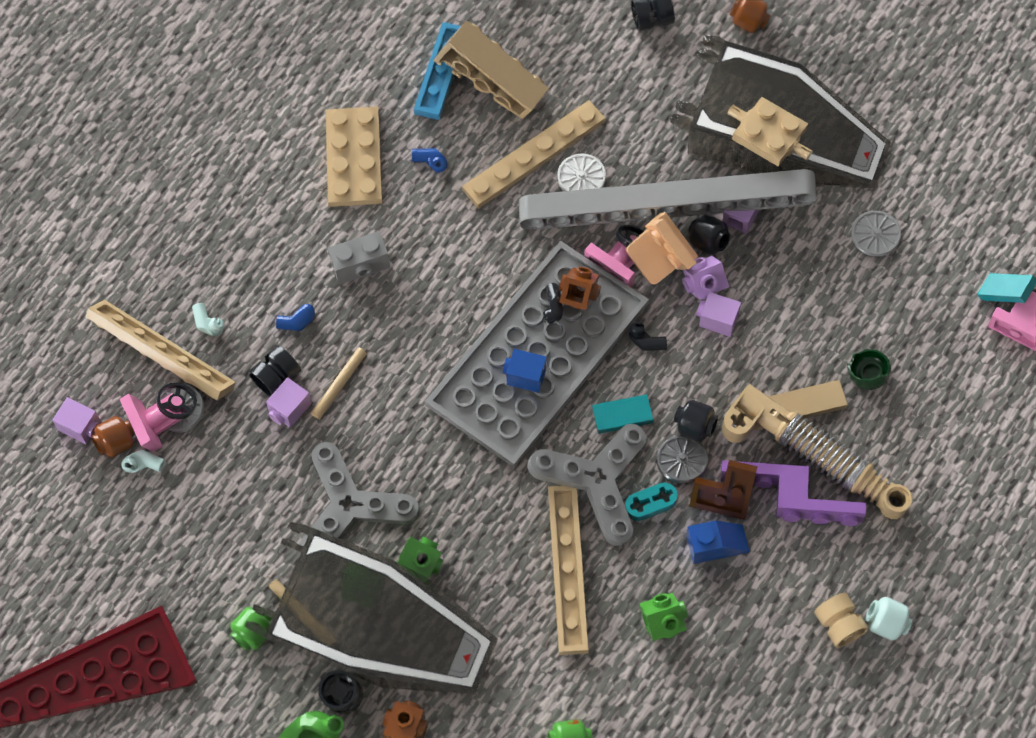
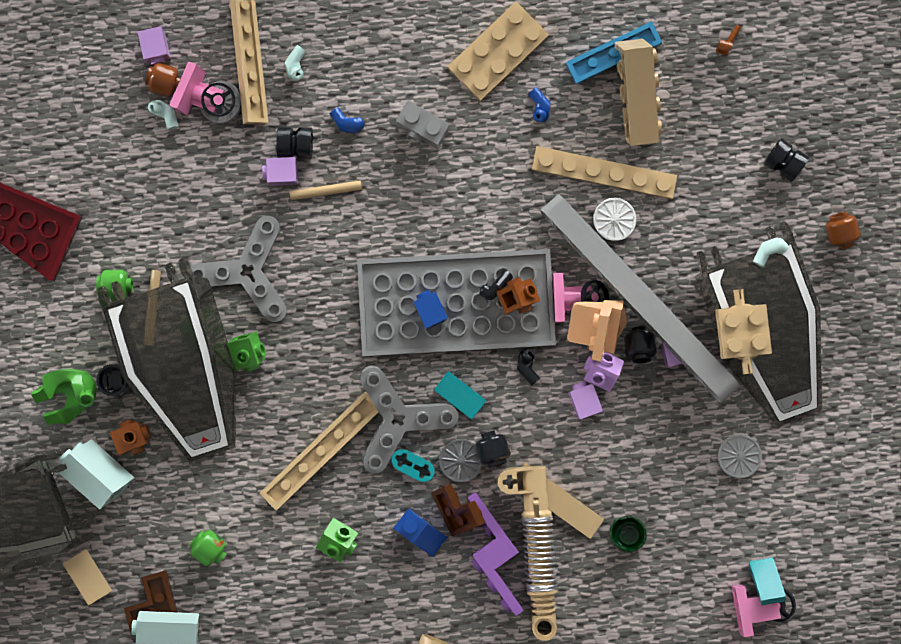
camera: 45 degrees right, 20 degrees up
none -> light aqua arm [753,238,788,267]

